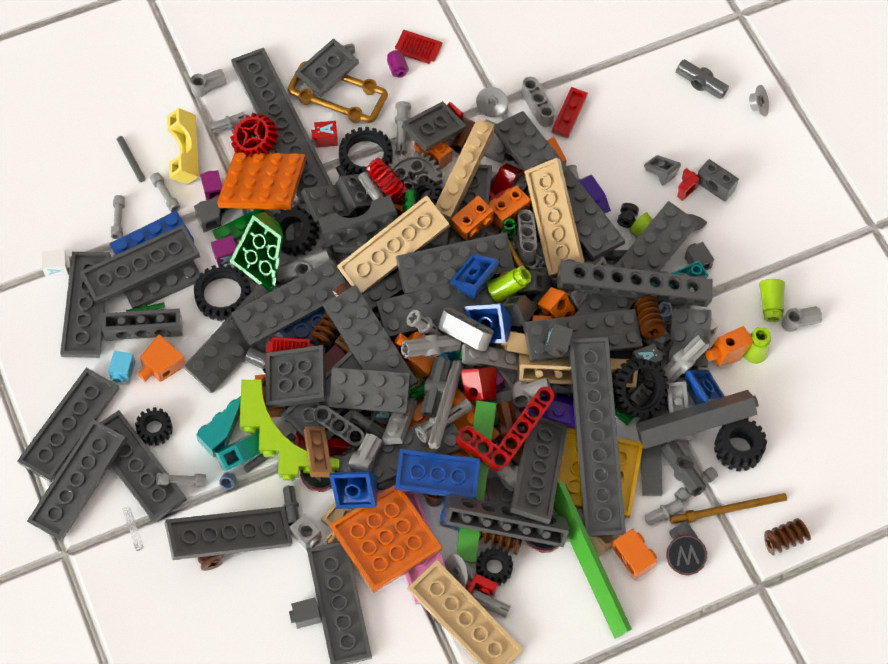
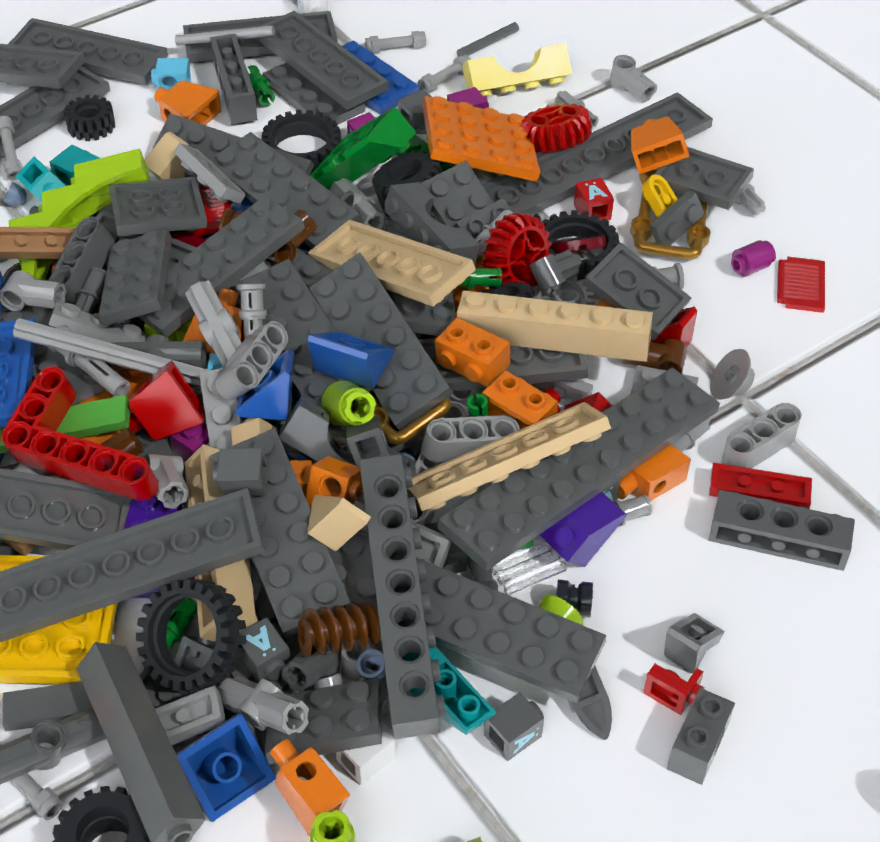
camera: 80 degrees right, 15 degrees down
none -> tan slope [145,132,188,180]
none -> light grey plate [174,143,246,204]
none -> light grey bar [175,25,275,46]
none -> tan slope [307,495,371,552]
none -> dark grey piece [529,250,582,292]
none -> dark red tile [550,235,606,254]
none -> orange torso [631,117,690,175]
none -> yellow plate [642,175,677,218]
none -> dark grey plate [649,190,705,245]
none -> dark grey brick [708,490,855,571]

